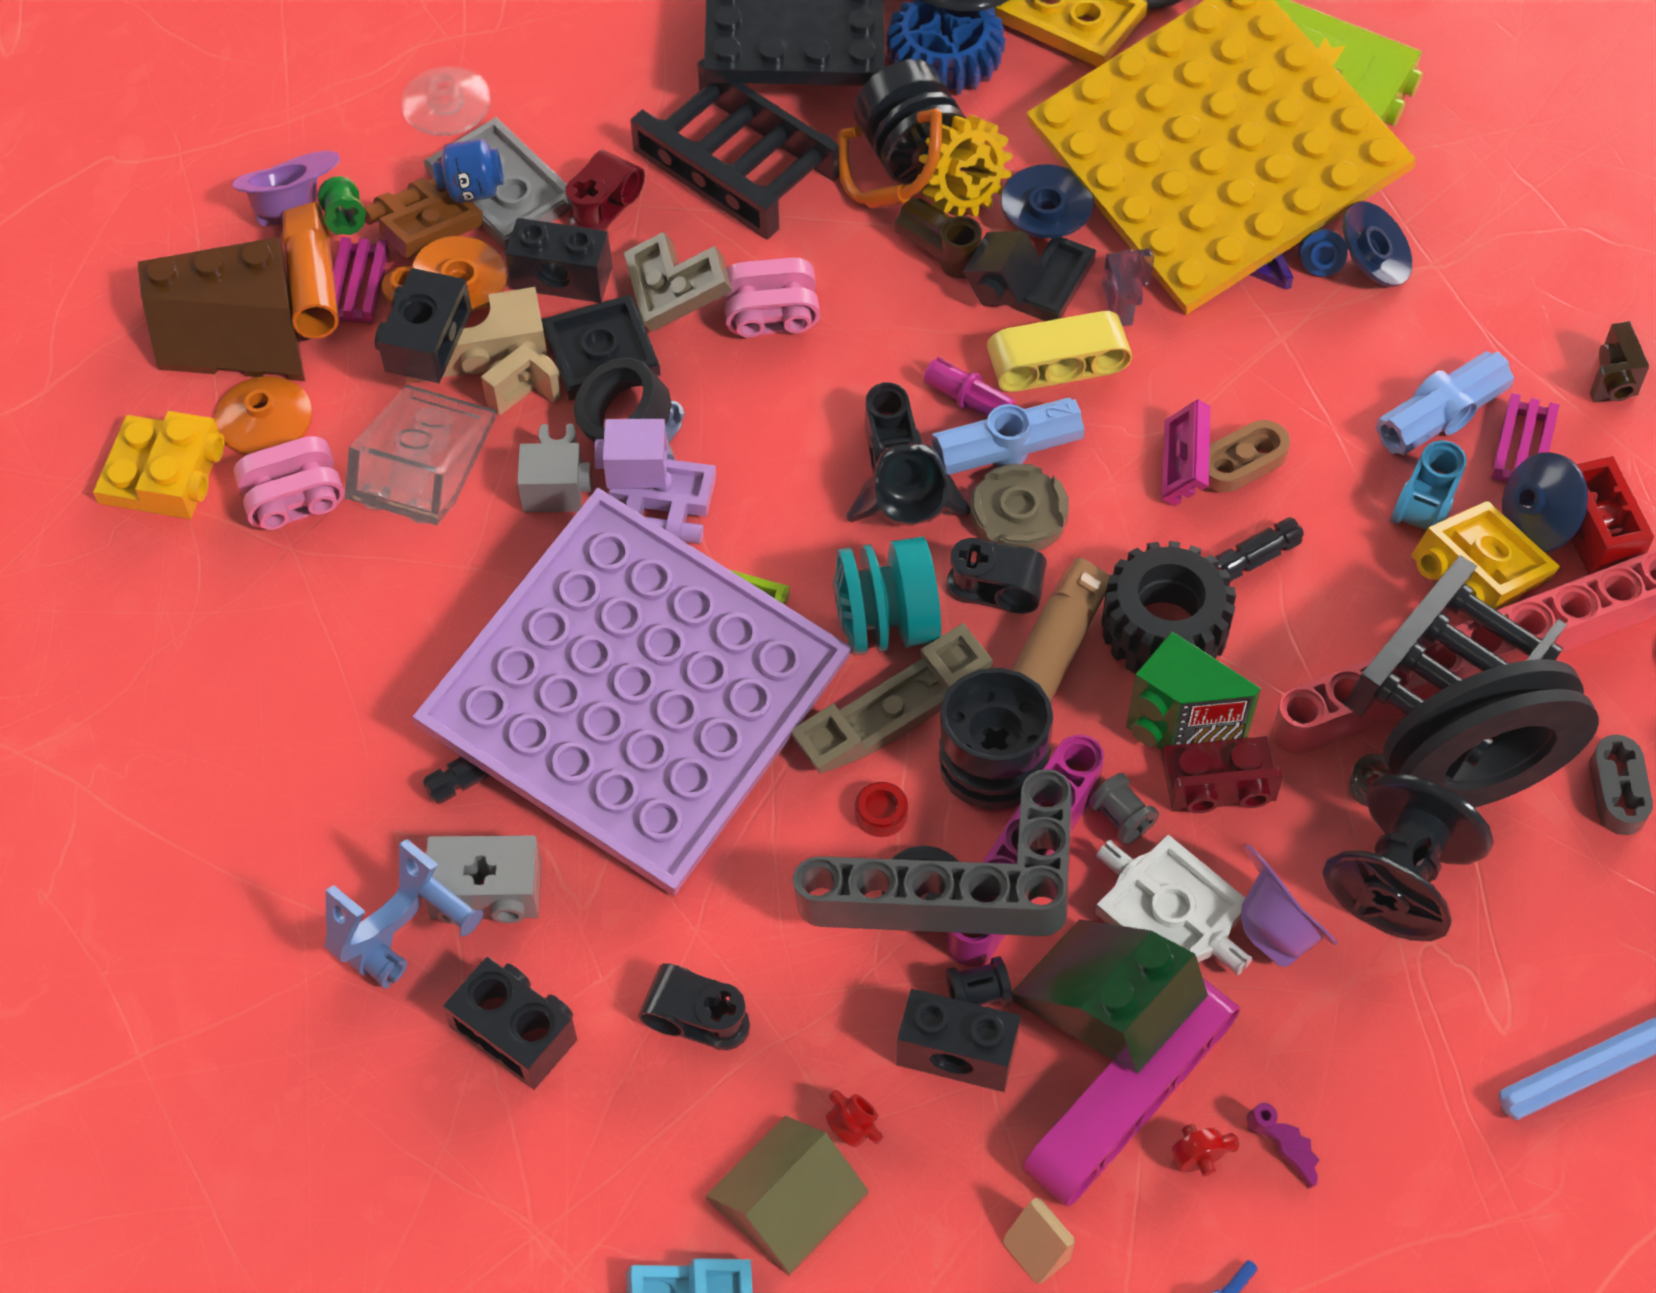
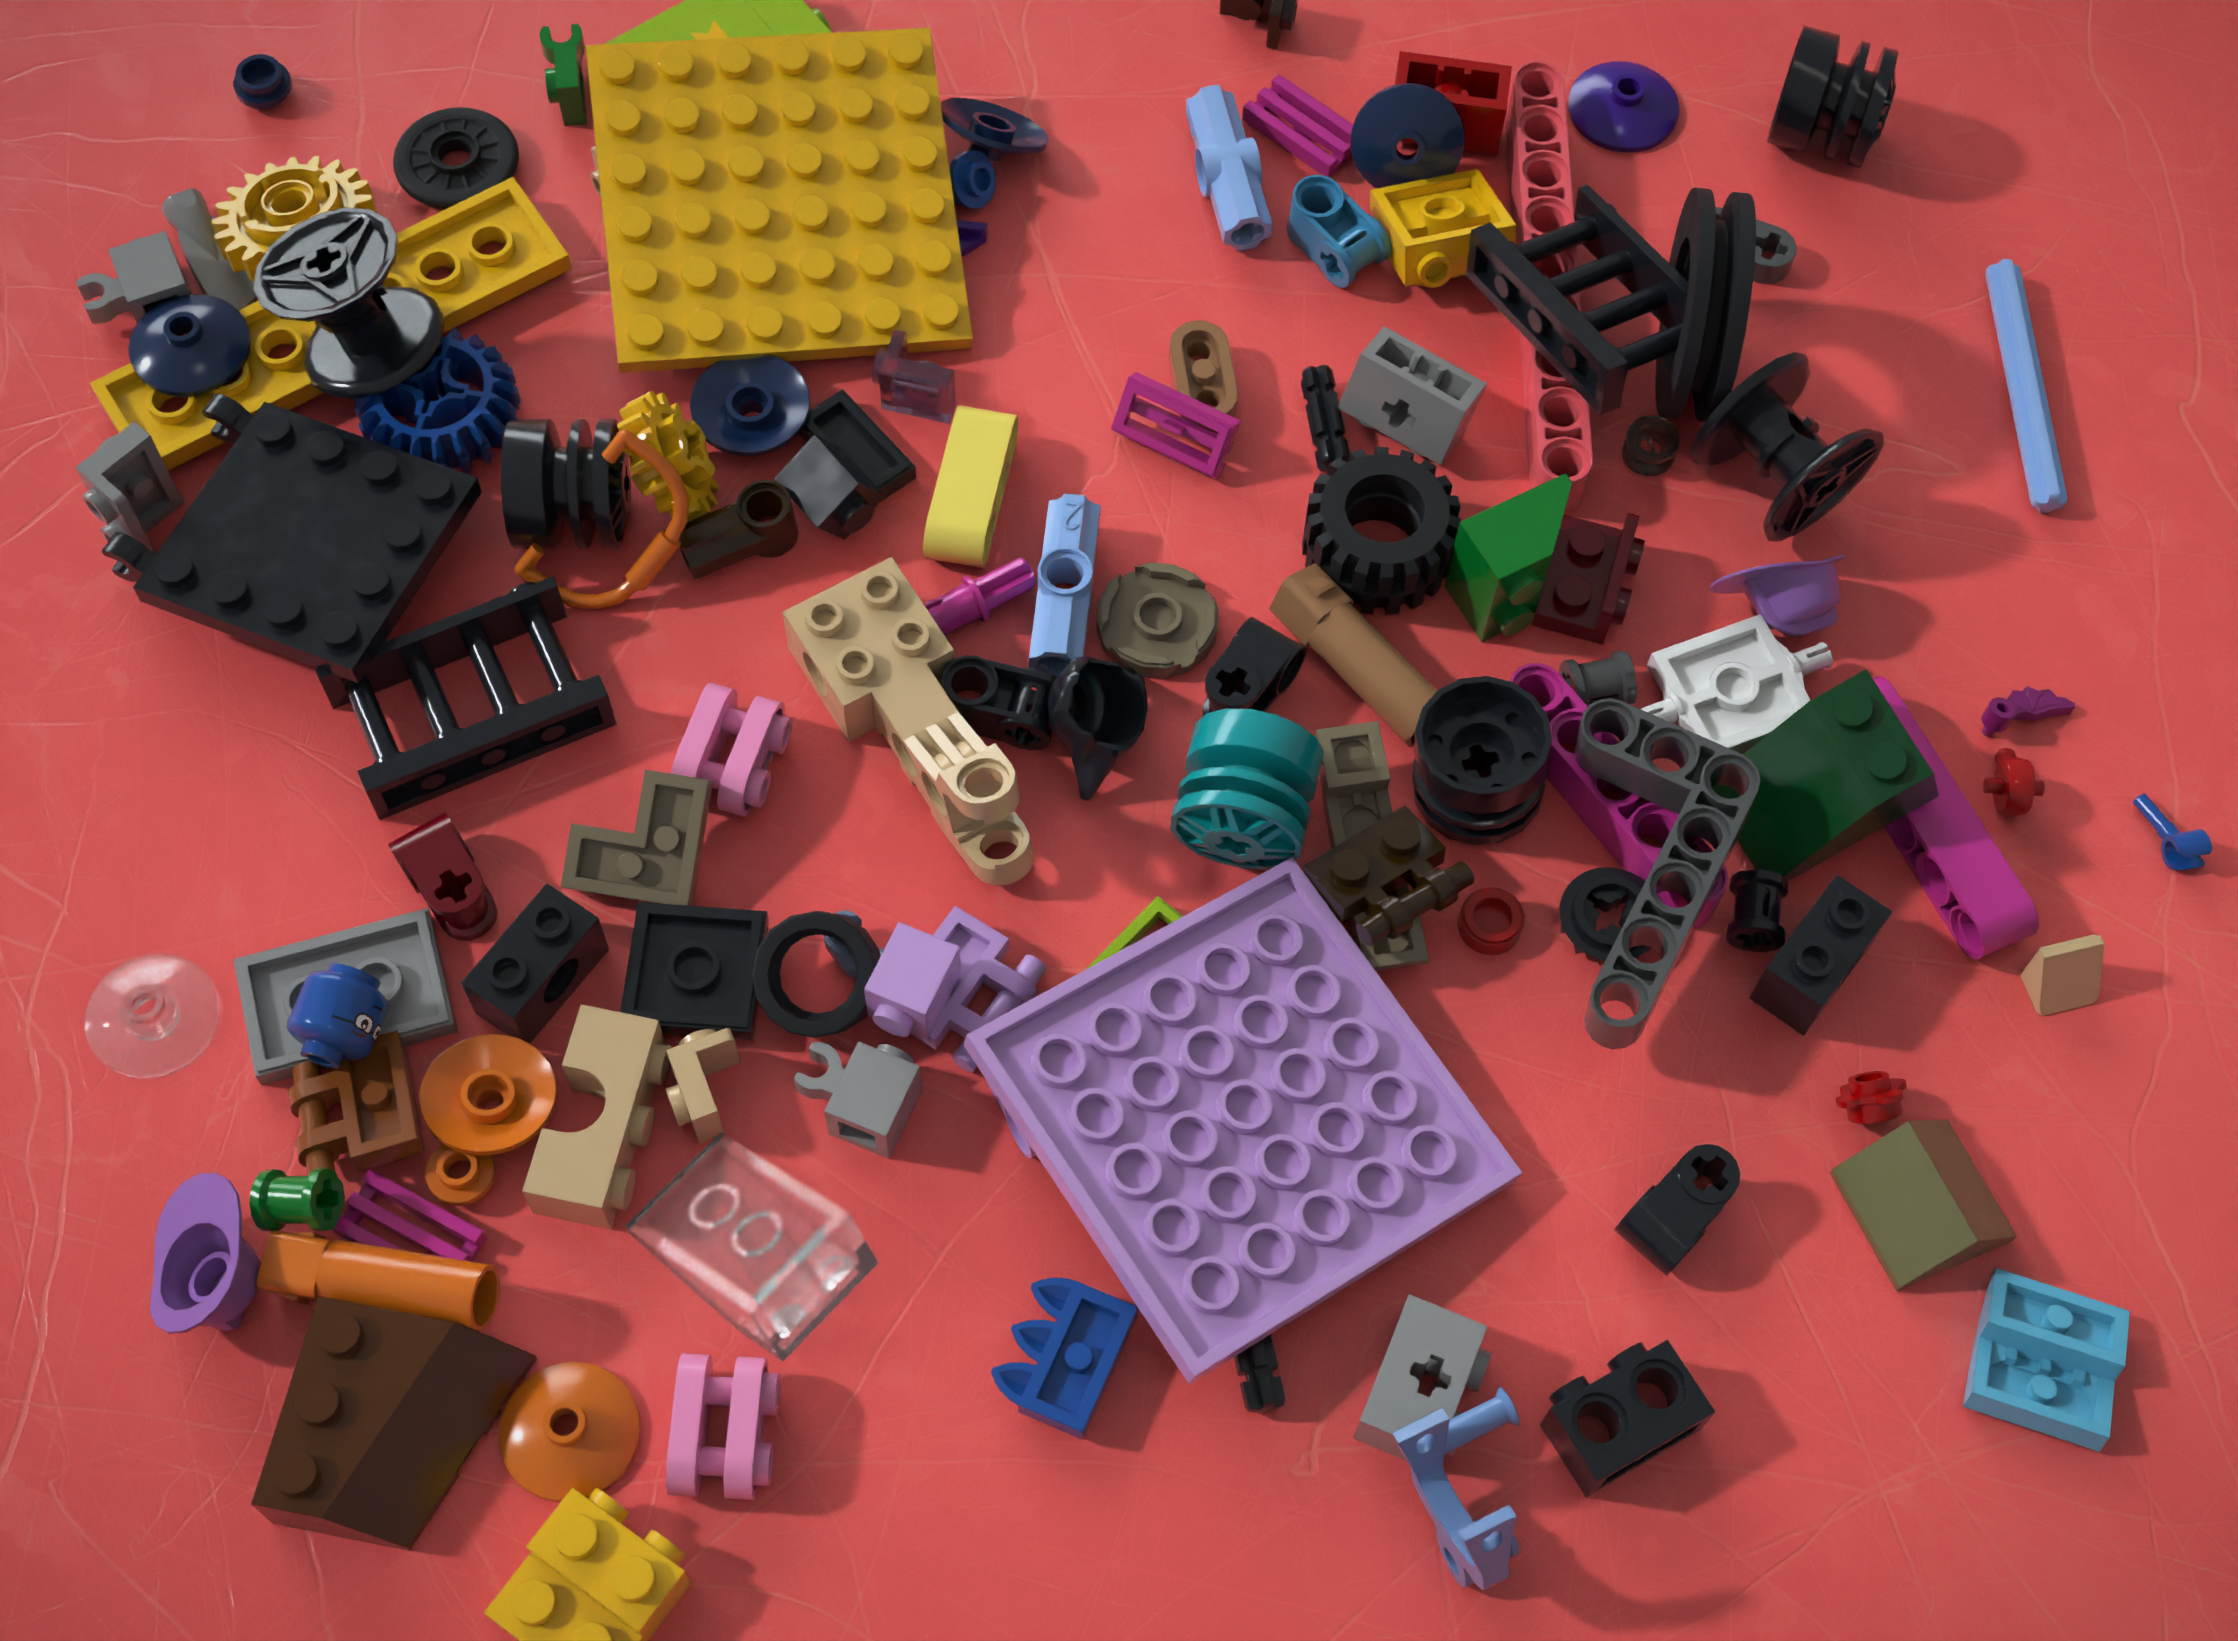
camera: 70 degrees left, 5 degrees up
black brick [375,268,472,384] -> none
none -> tan brick [782,557,1034,885]
none -> blue plate [991,1278,1138,1440]
none -> dark brown plate [1303,805,1474,946]
none -> light grey brick [1338,326,1487,465]

